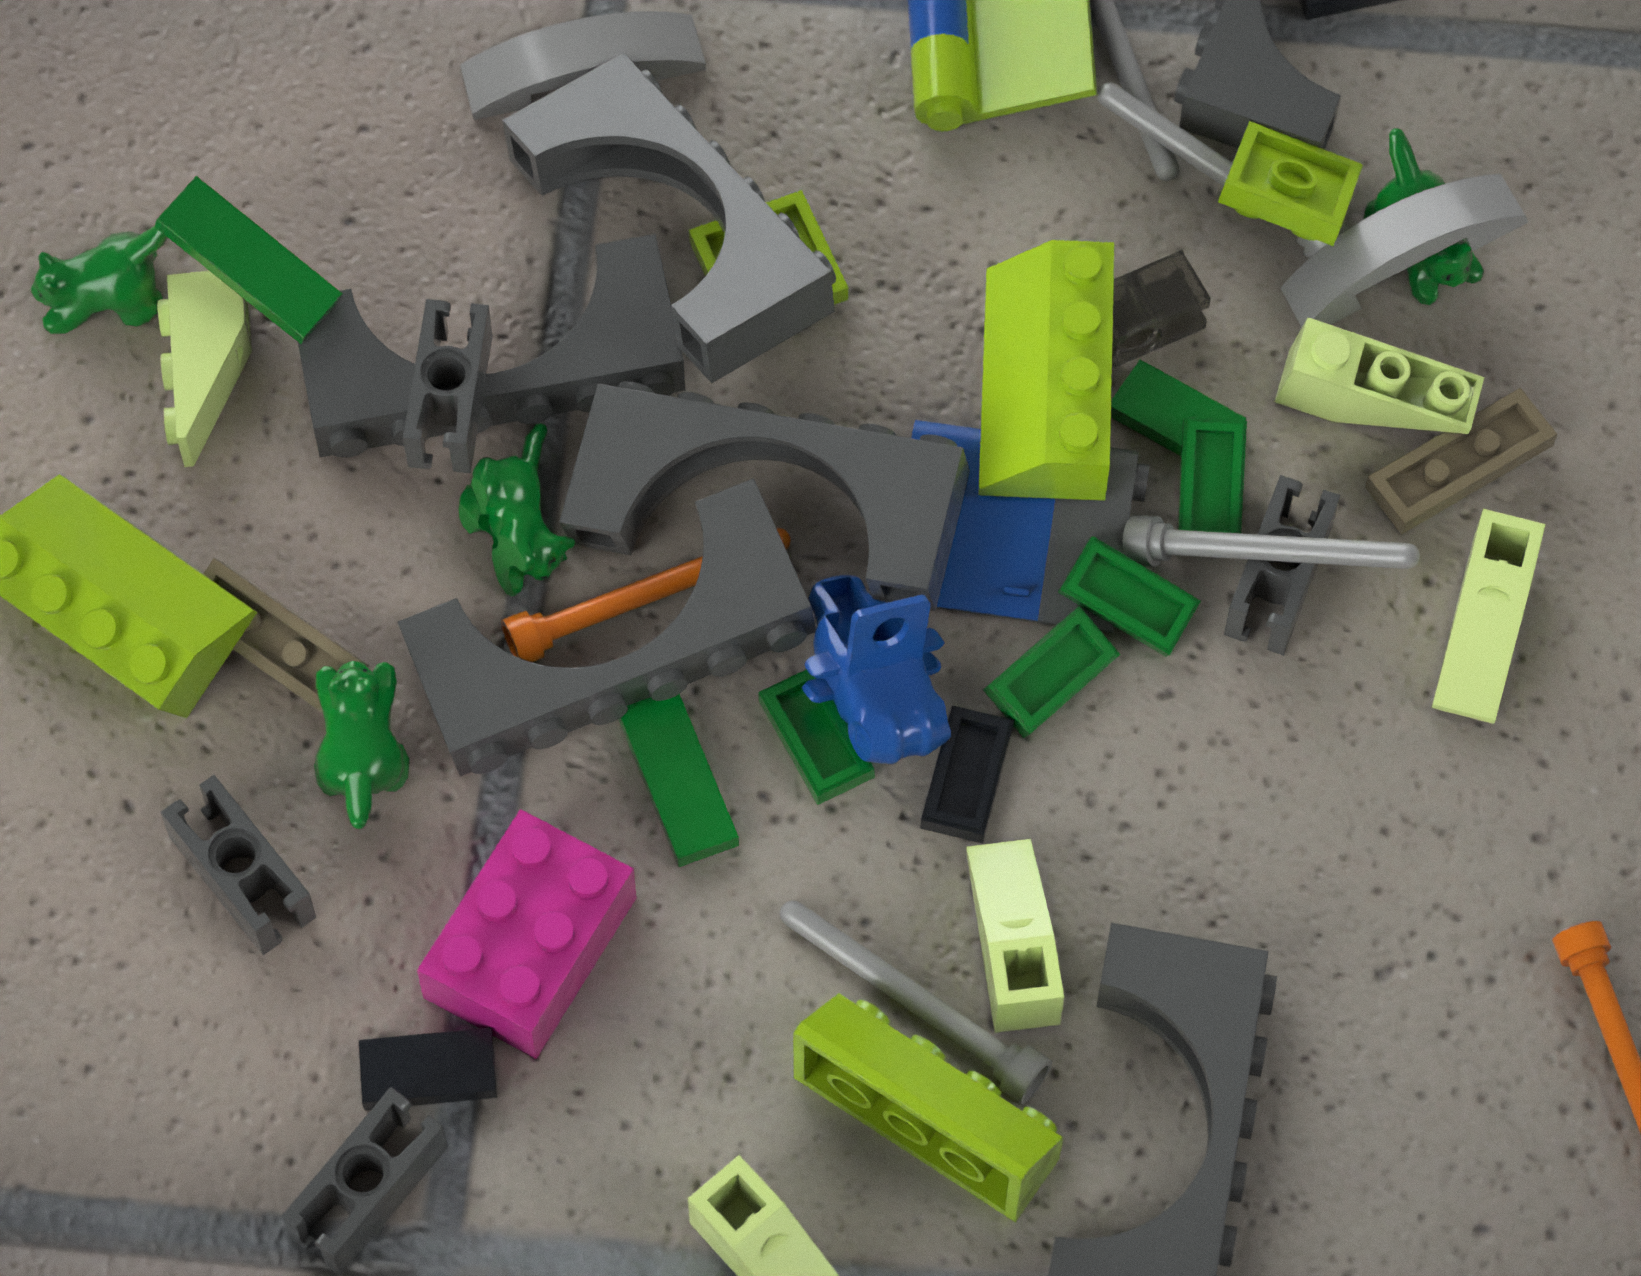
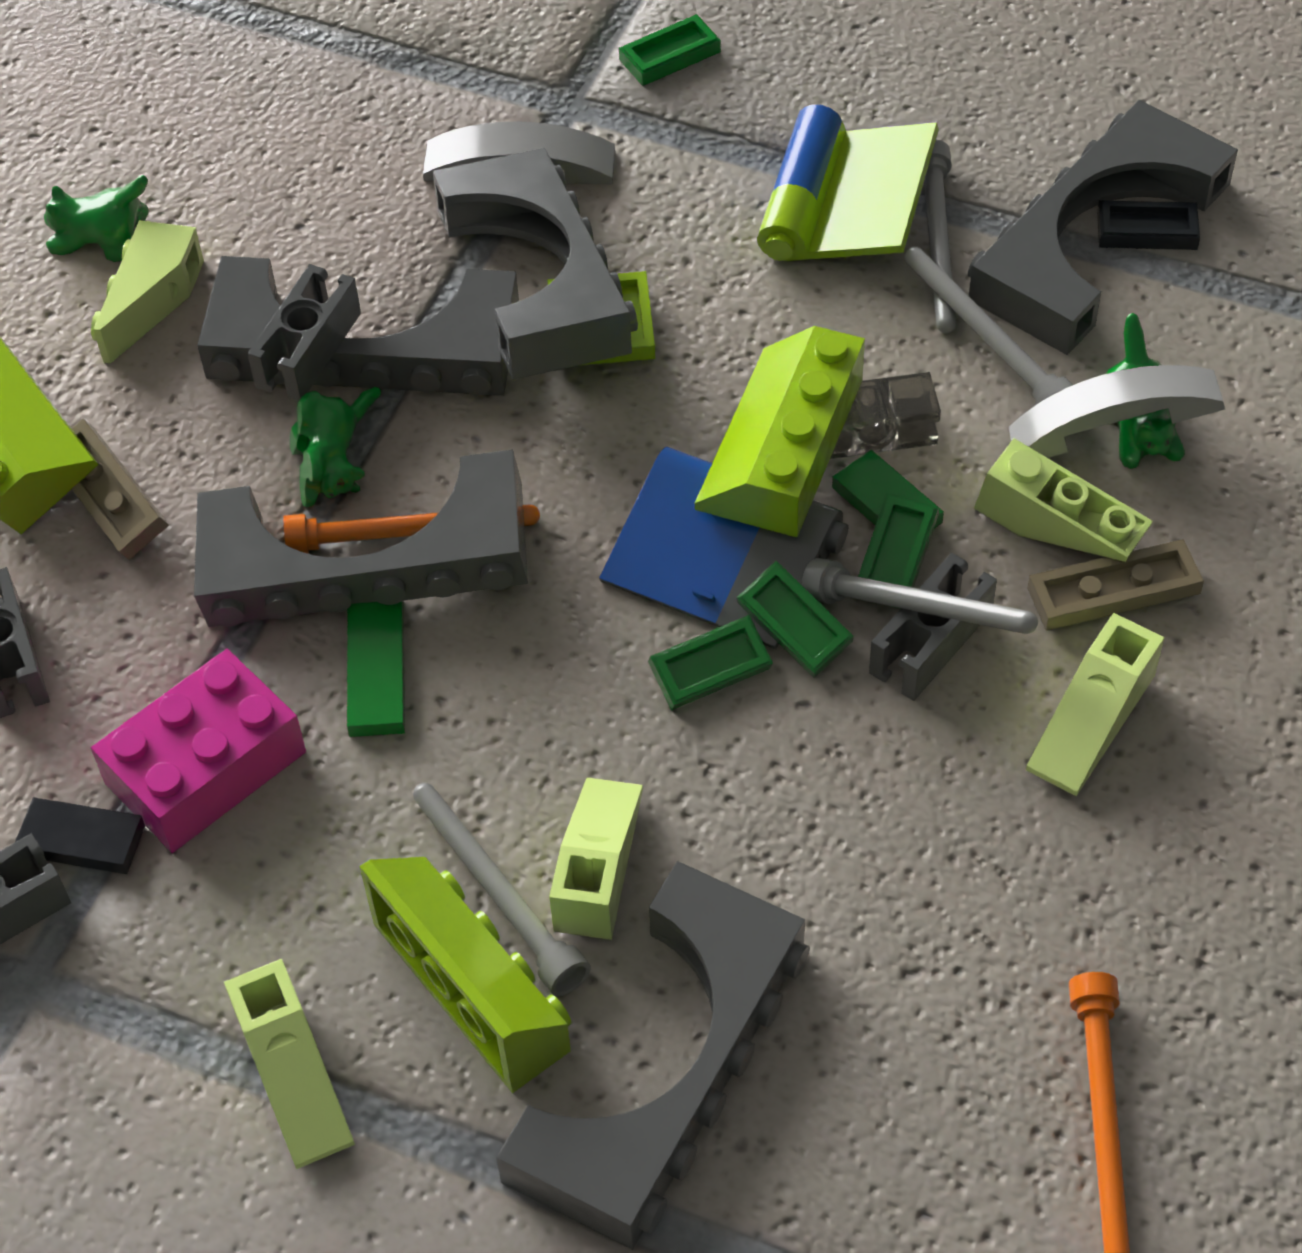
camera: 20 degrees right, 10 degrees down
green tile [154,176,342,344] -> none
green animal [314,661,410,829] -> none
dark grey arch [559,381,970,611] -> none
green tile [758,669,875,805] -> none
blue piece [802,575,951,765] -> none
black tile [920,705,1014,844] -> none
lime plate [1218,121,1363,246] -> none

